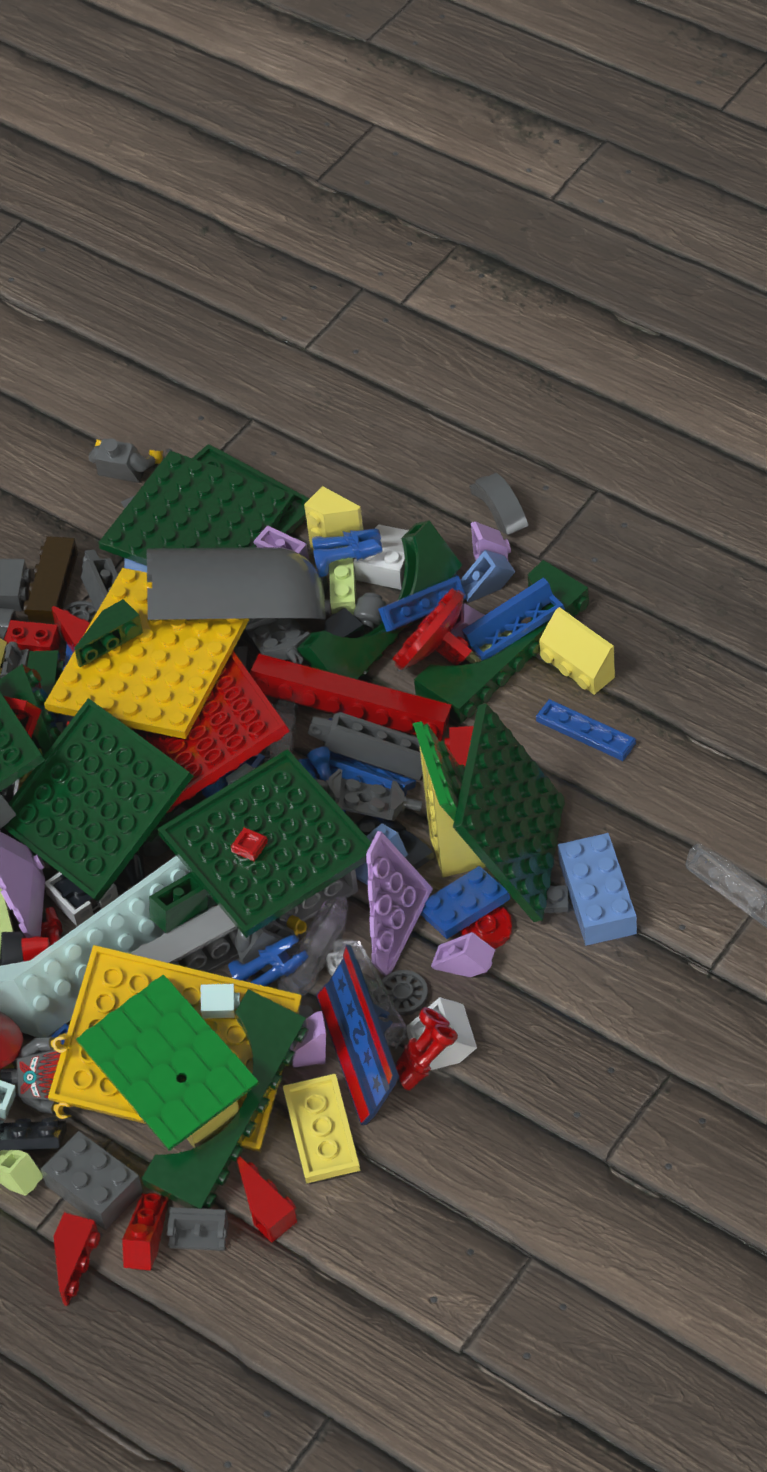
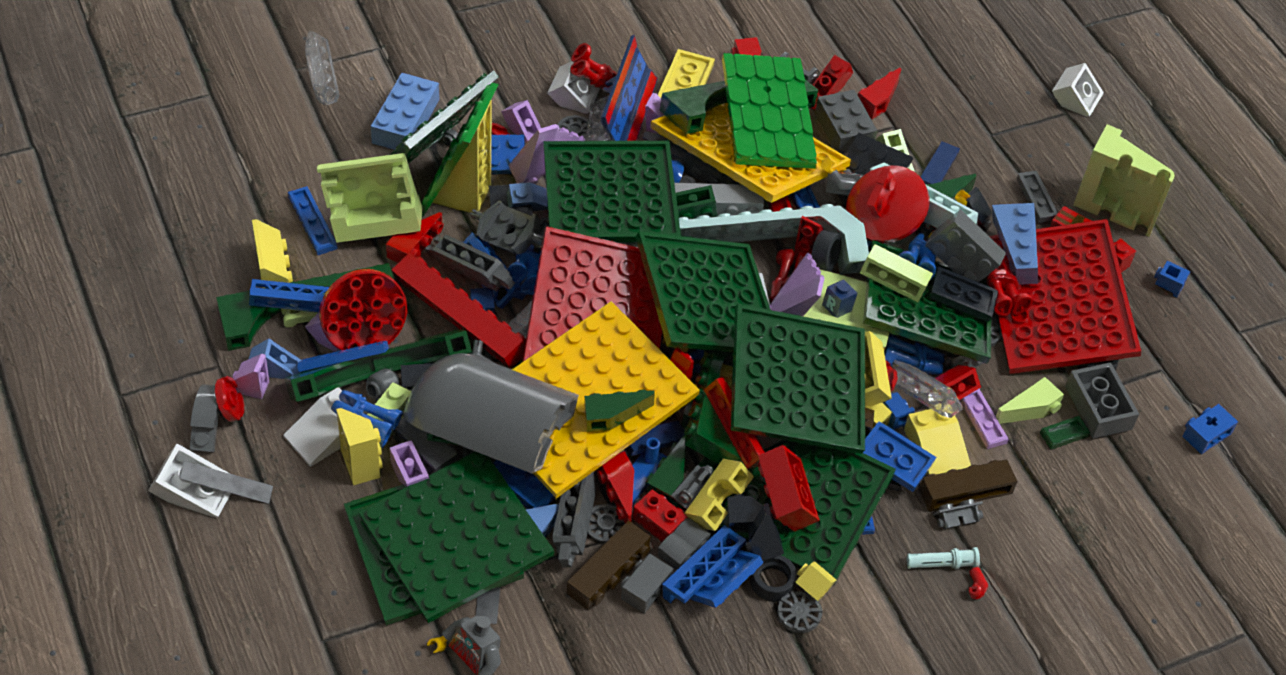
camera: 160 degrees left, 0 degrees up
light aqua brick [201,984,240,1019] -> none
red tile [231,827,268,861] -> none
none -> white slope [148,444,231,518]
none -> flat silver sticker [179,461,273,503]
none -> red tile [215,376,244,422]
none -> yellowish green panel [317,153,422,243]

